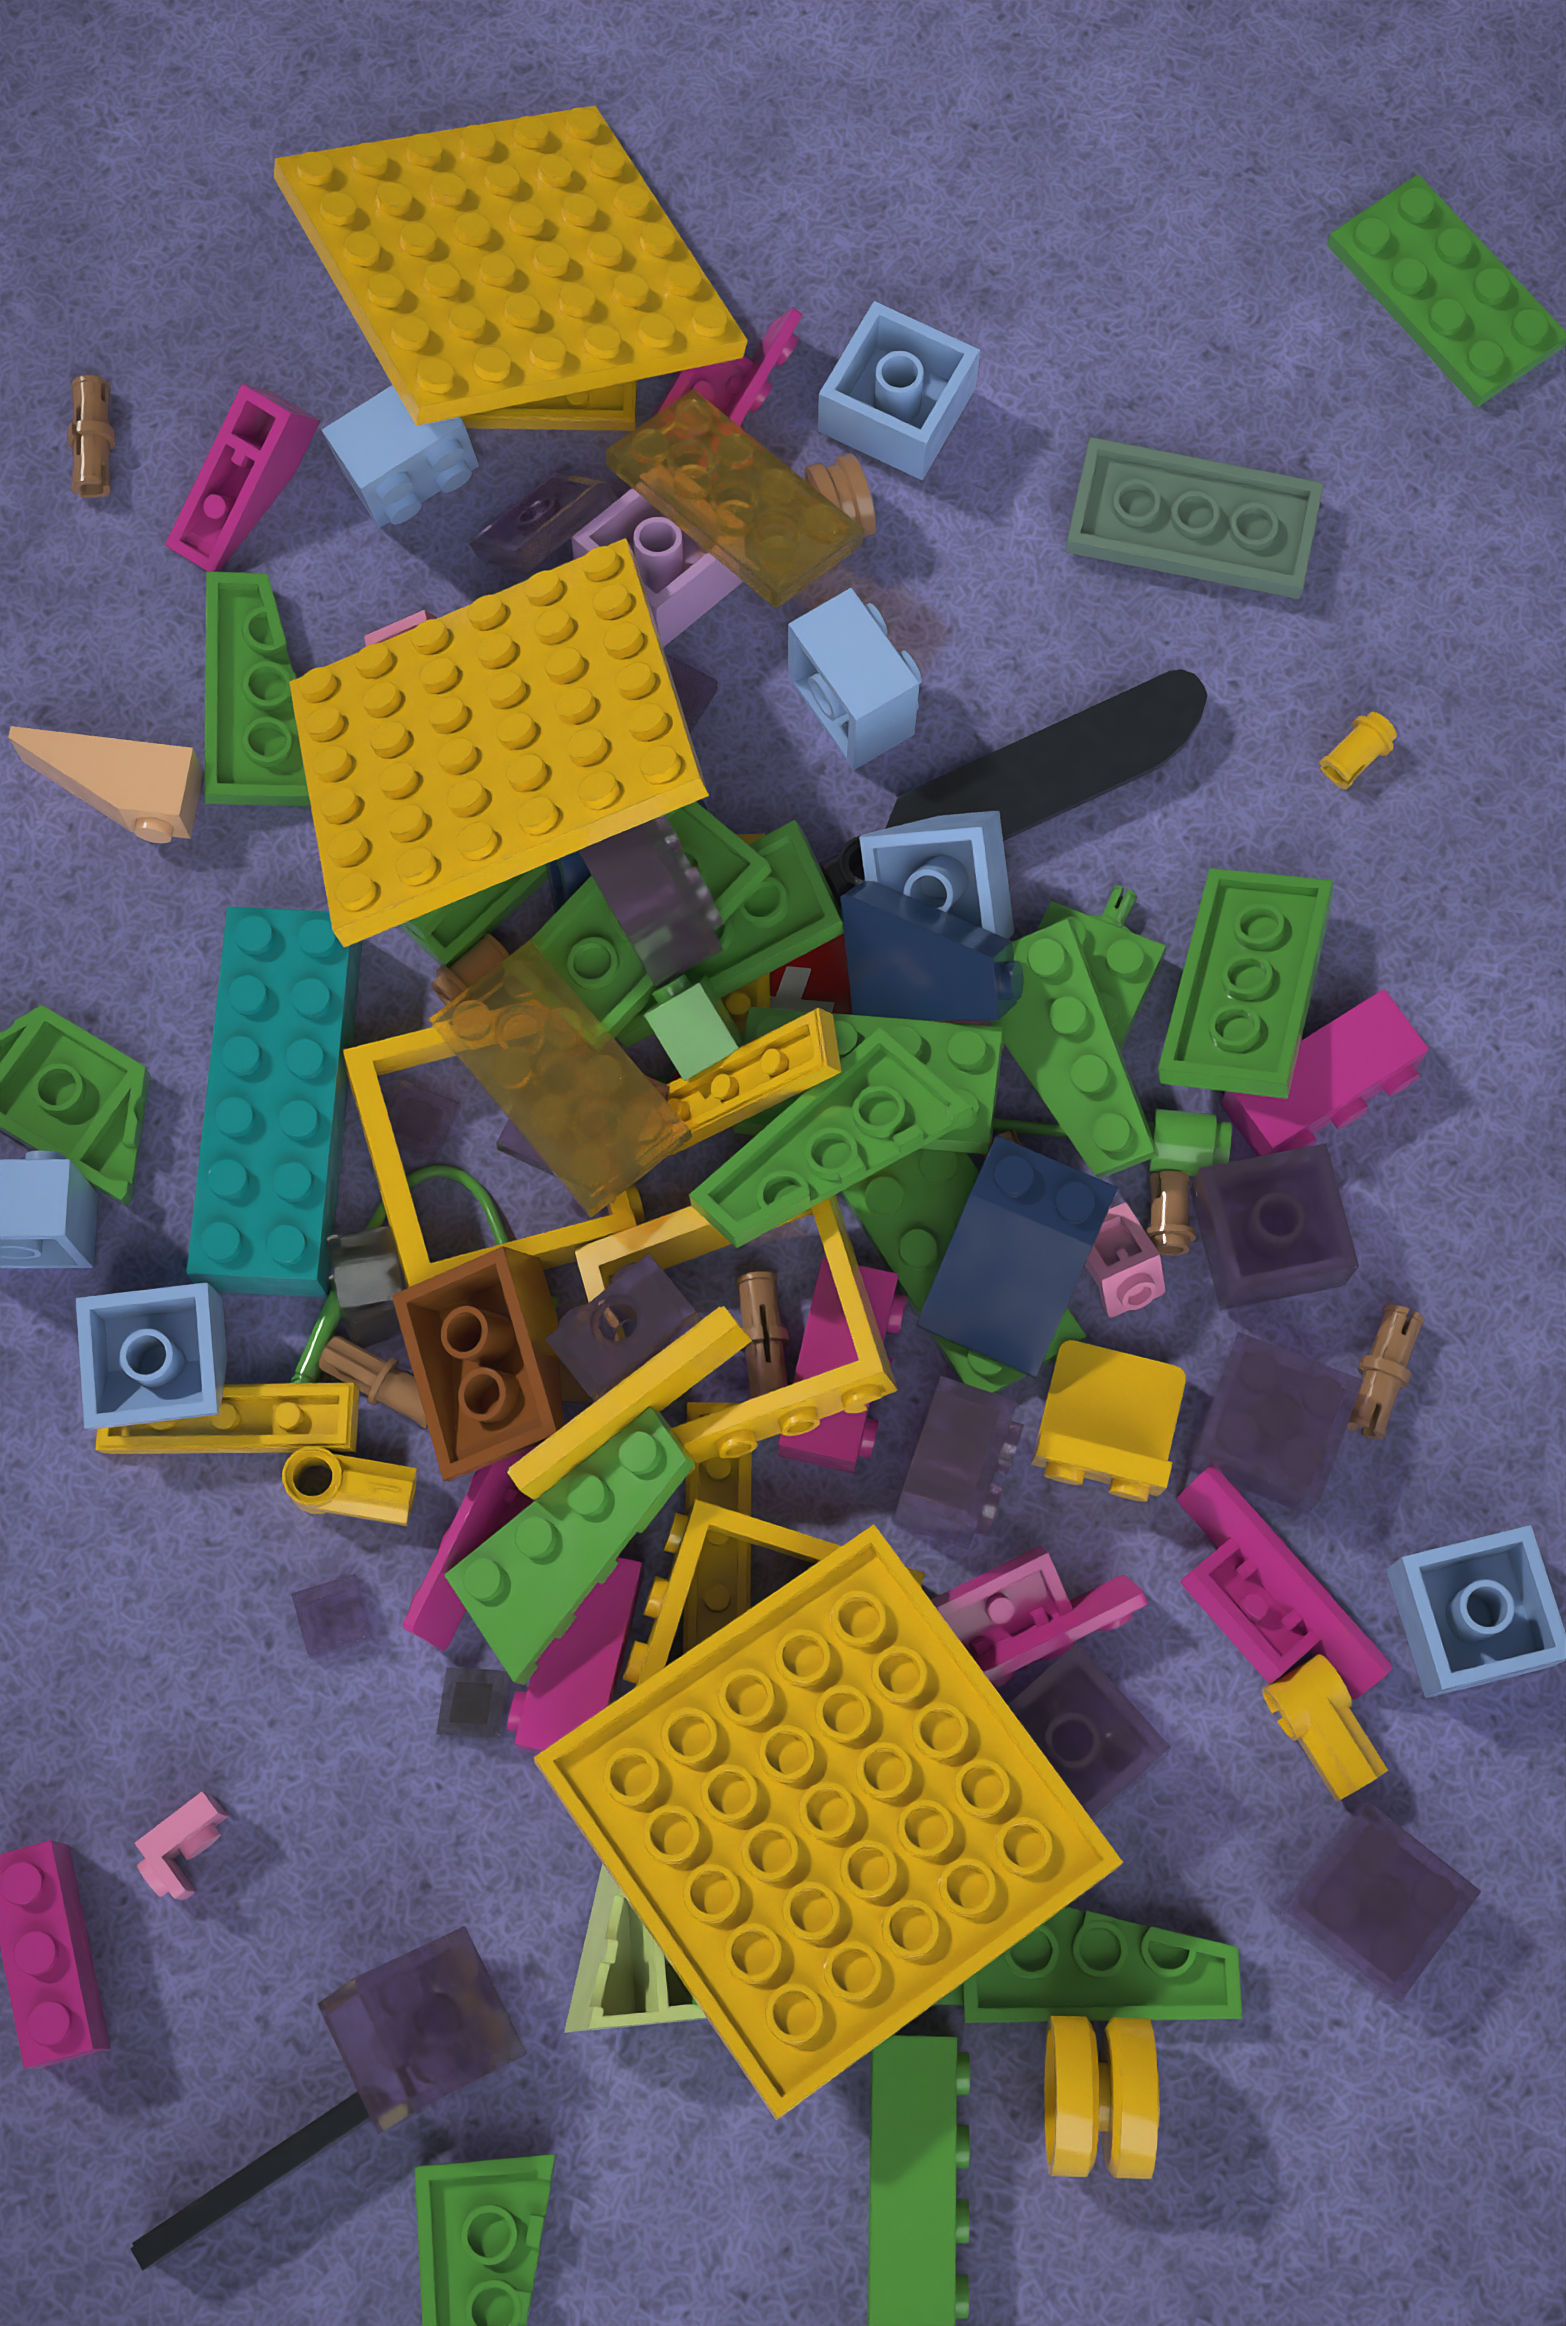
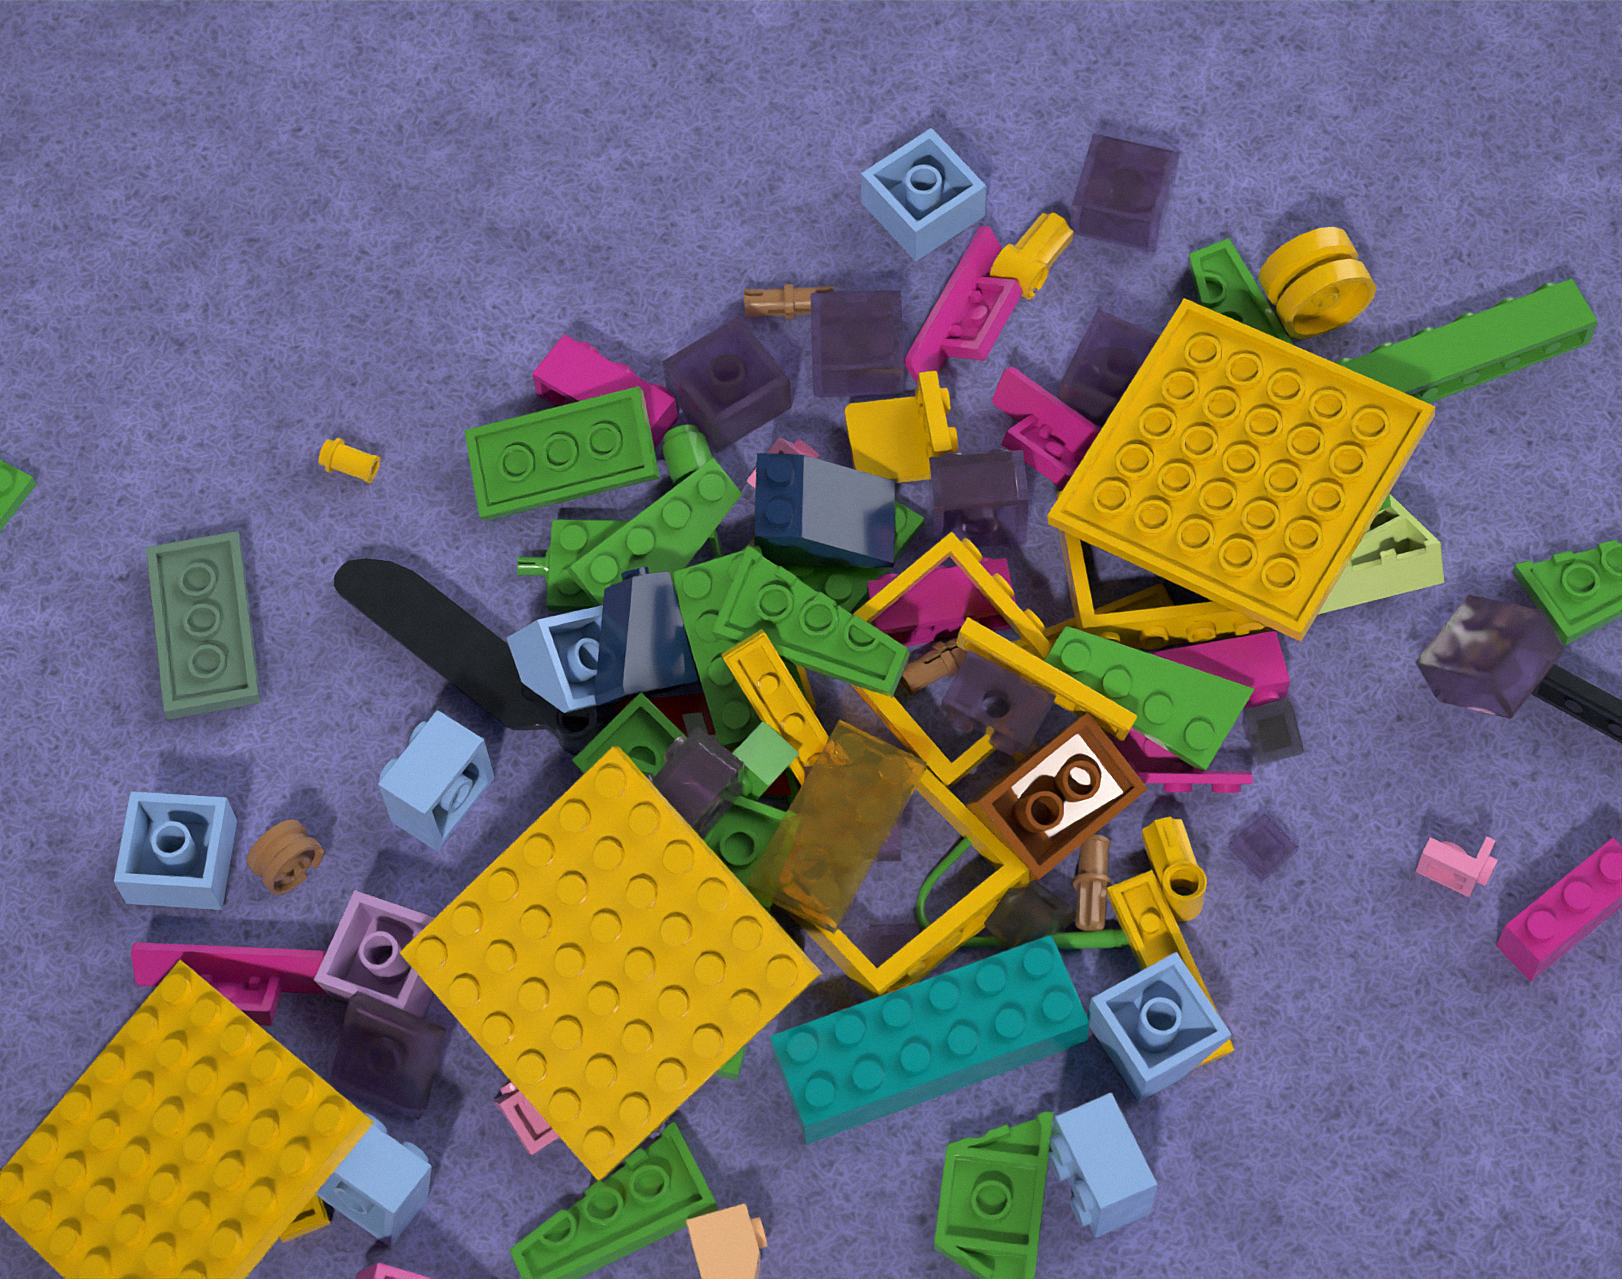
camera: 110 degrees left, 10 degrees down
clear yellow plate [606,389,865,609] -> none
medium nougat pin [1145,1171,1196,1256] -> none

